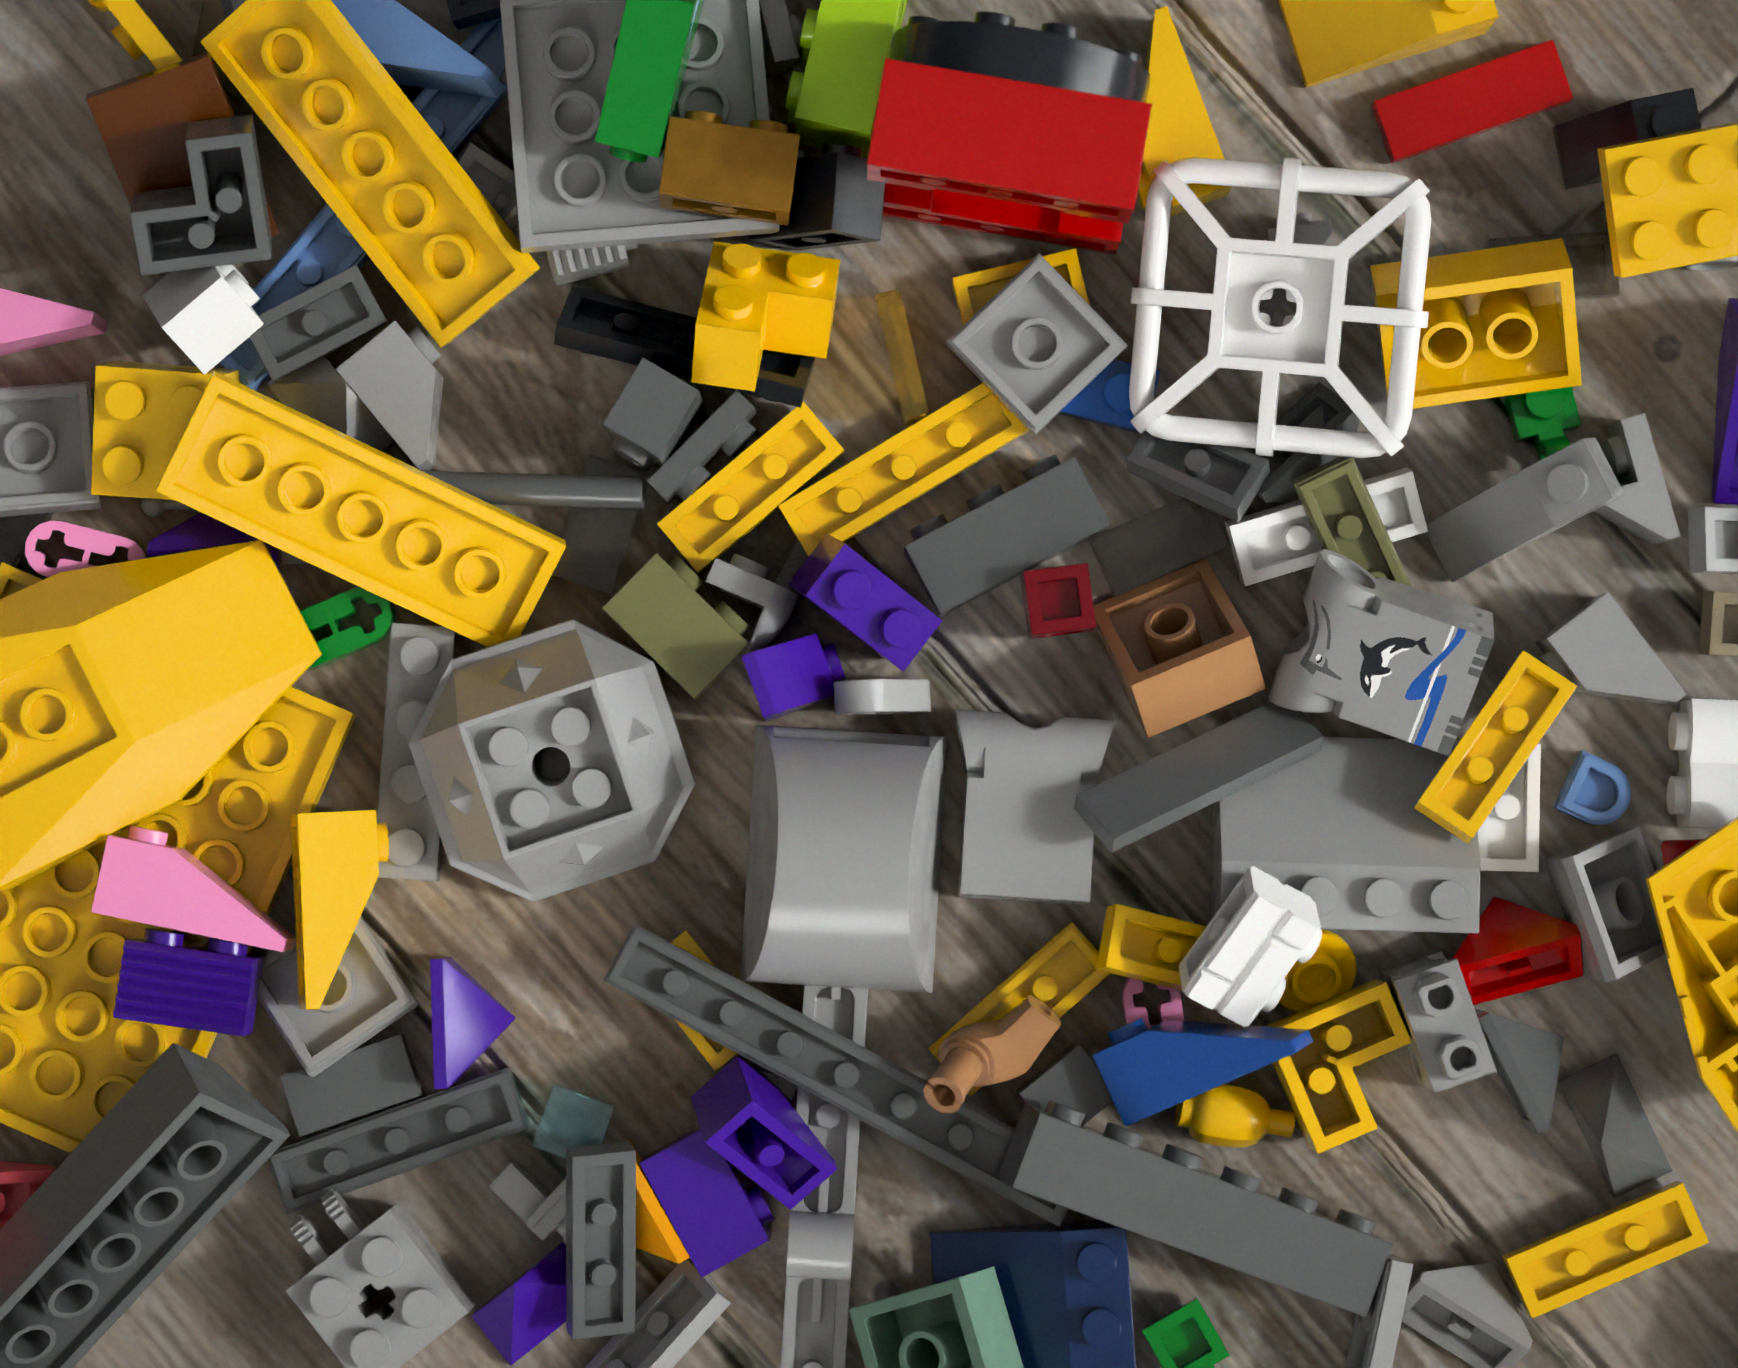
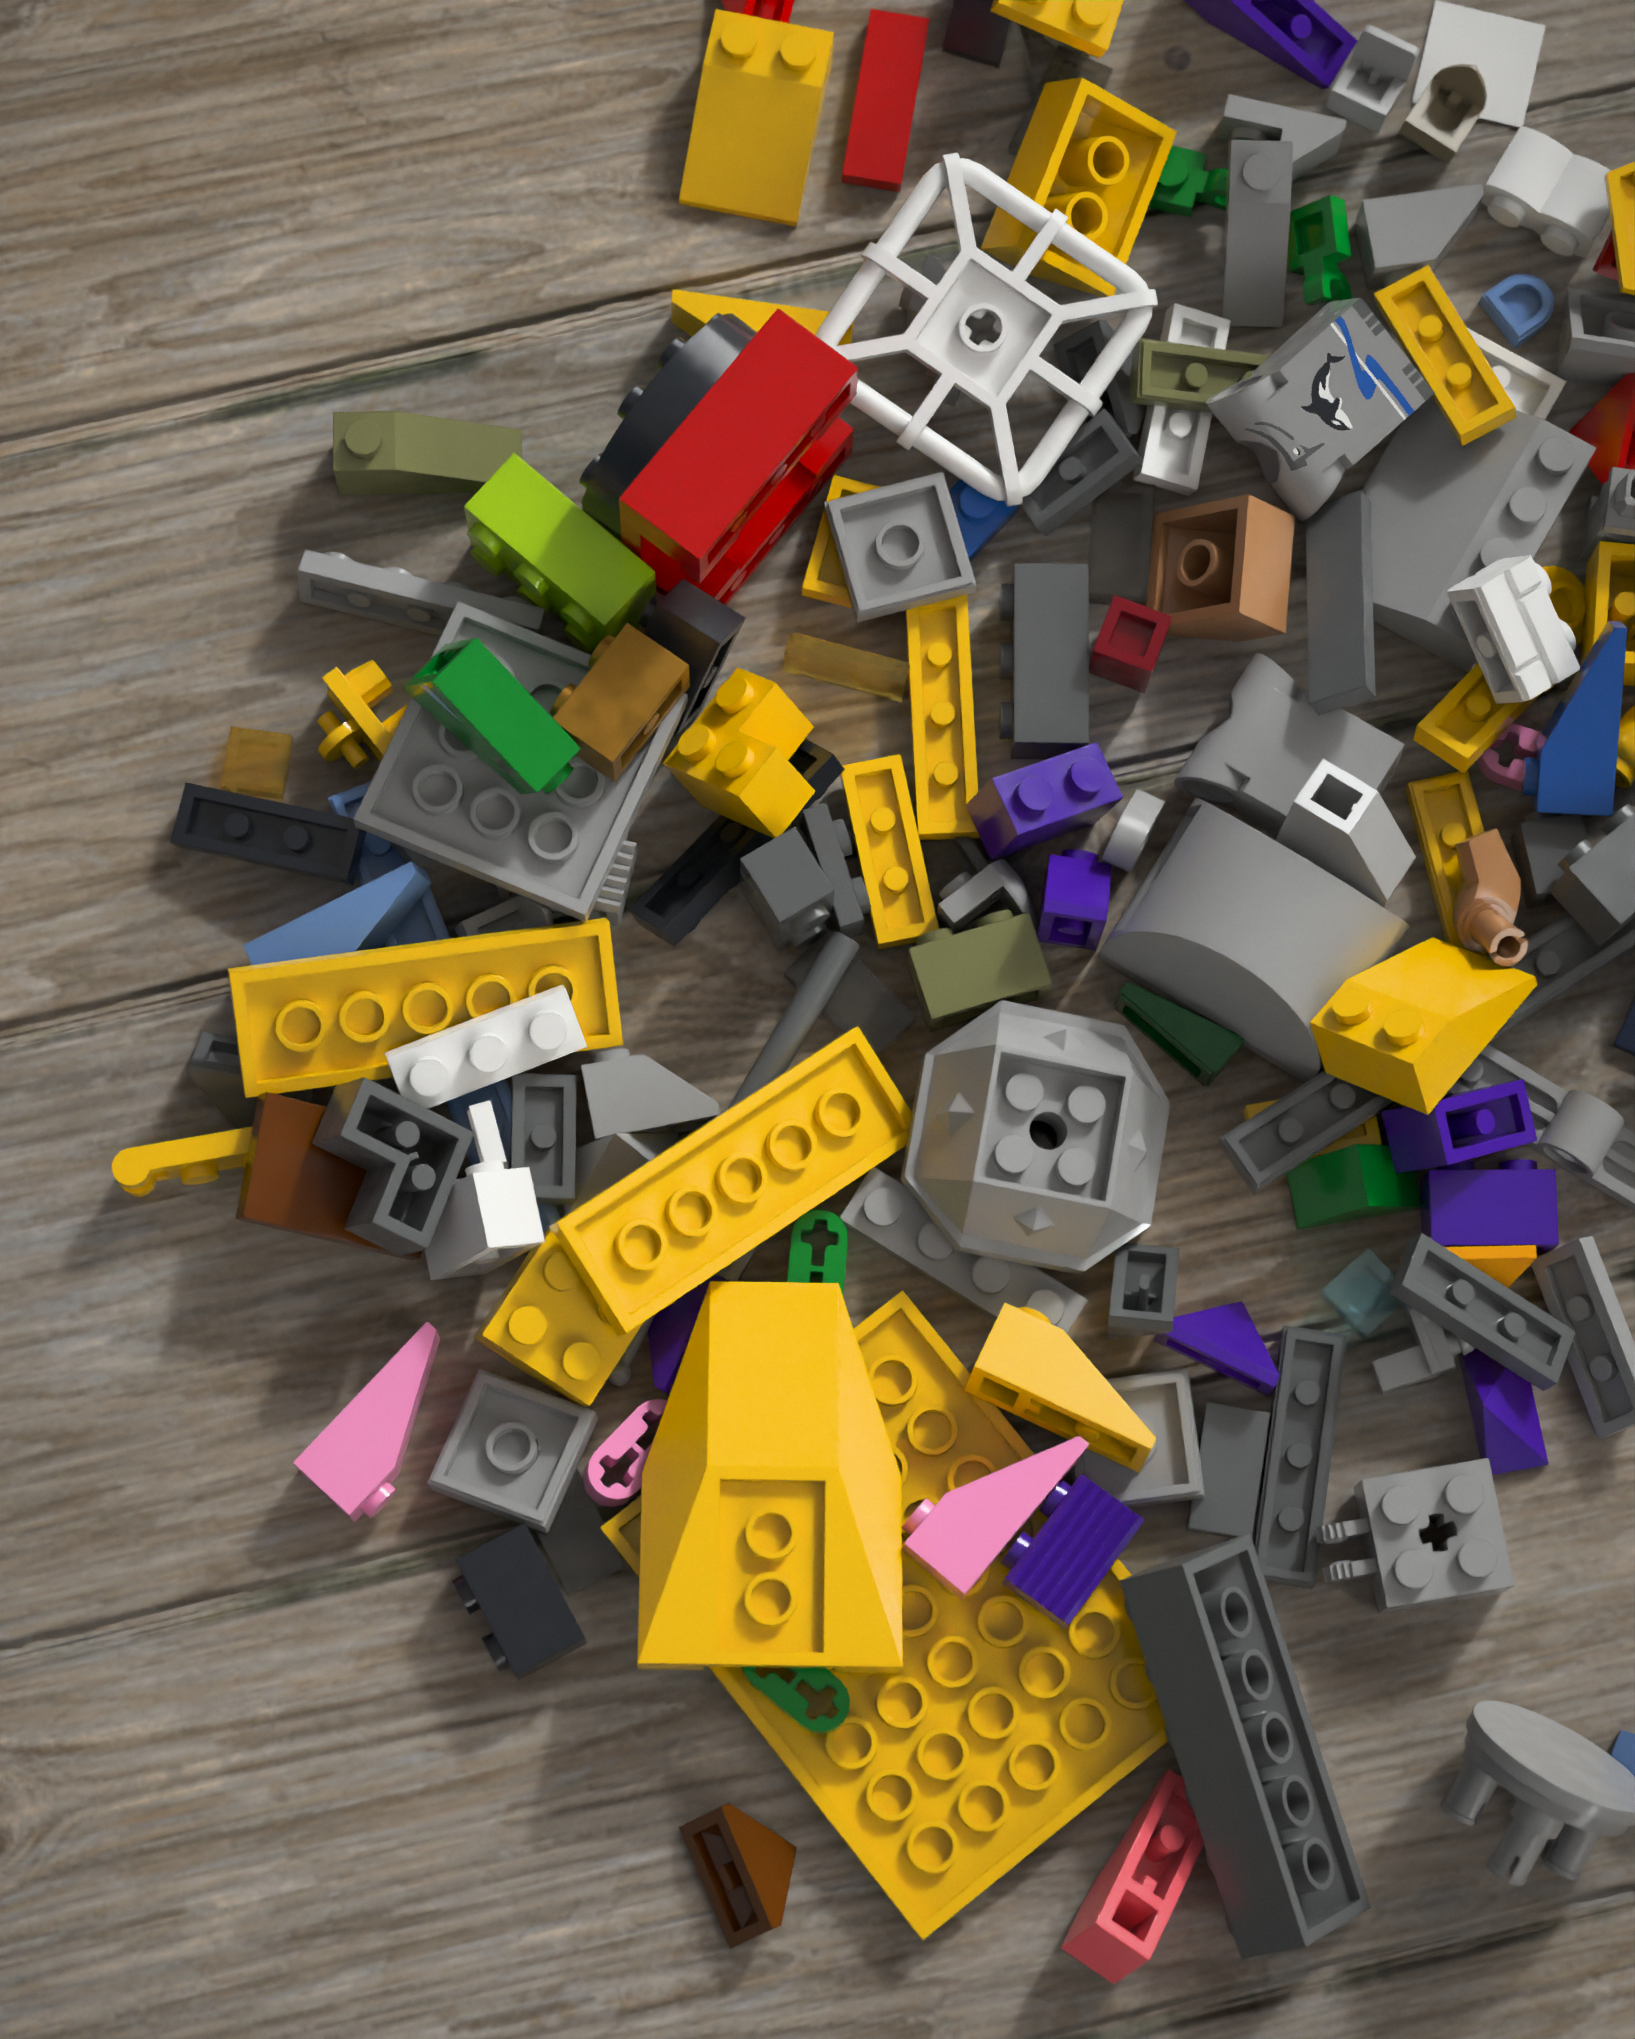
camera: 65 degrees left, 10 degrees down
none -> white plate [384,985,587,1109]
none -> white tile [467,1100,509,1169]
none -> dark grey slope [1107,1243,1180,1340]
none -> dark green slope [1114,982,1245,1086]
none -> light grey slope [1275,759,1416,907]
none -> green slope [1286,1144,1422,1230]
none -> green plate [1287,195,1352,306]
none -> yellow slope [1310,937,1537,1115]

